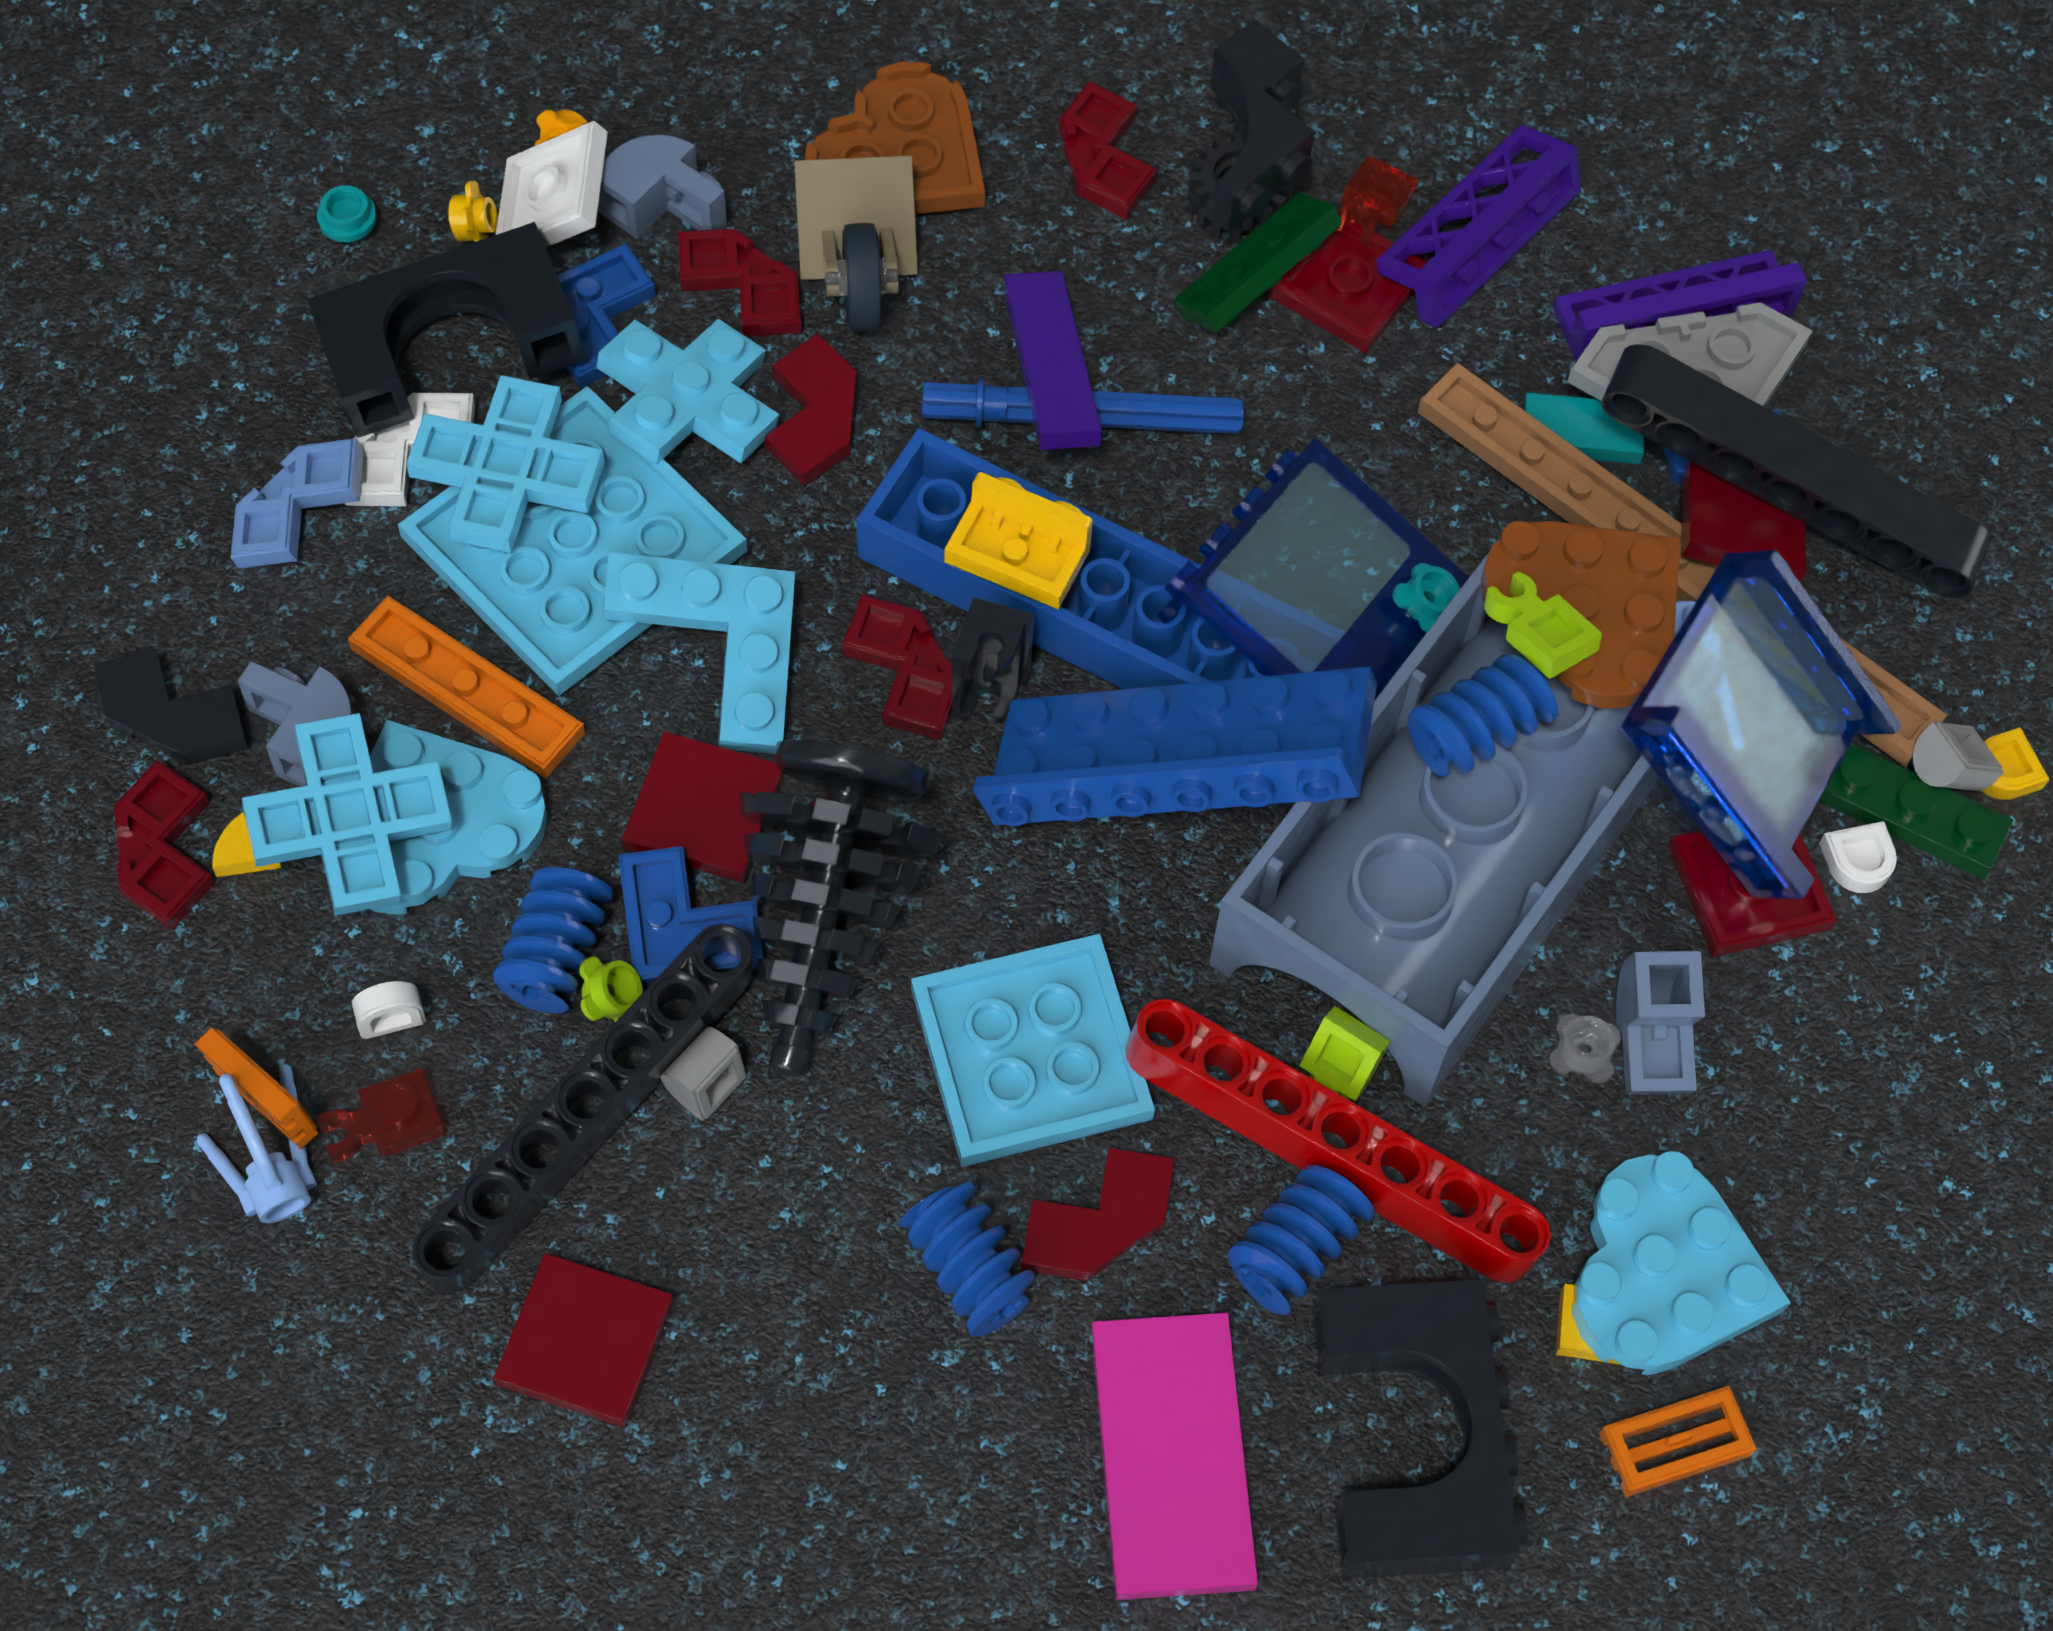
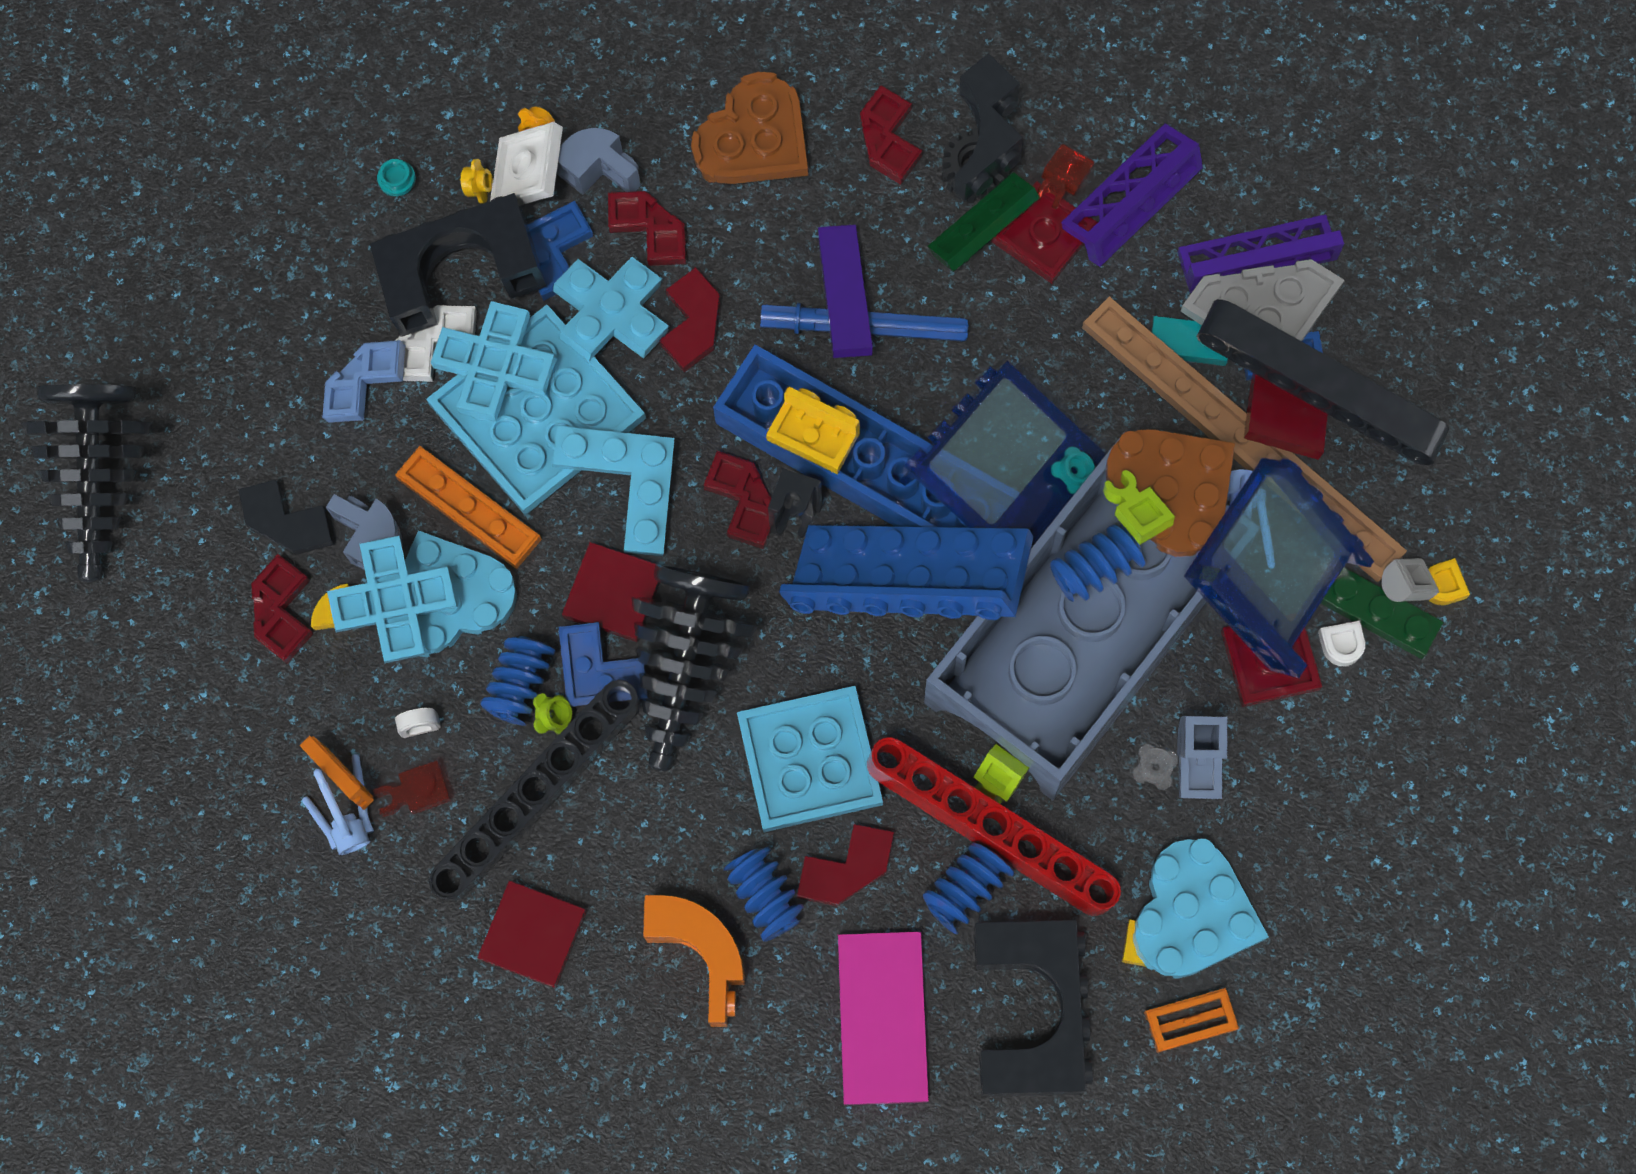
camera: 10 degrees right, 10 degrees up
light grey brick [660,1027,747,1121] -> none
dark tan plate [794,156,918,331] -> none
none -> orange arch [643,895,745,1027]

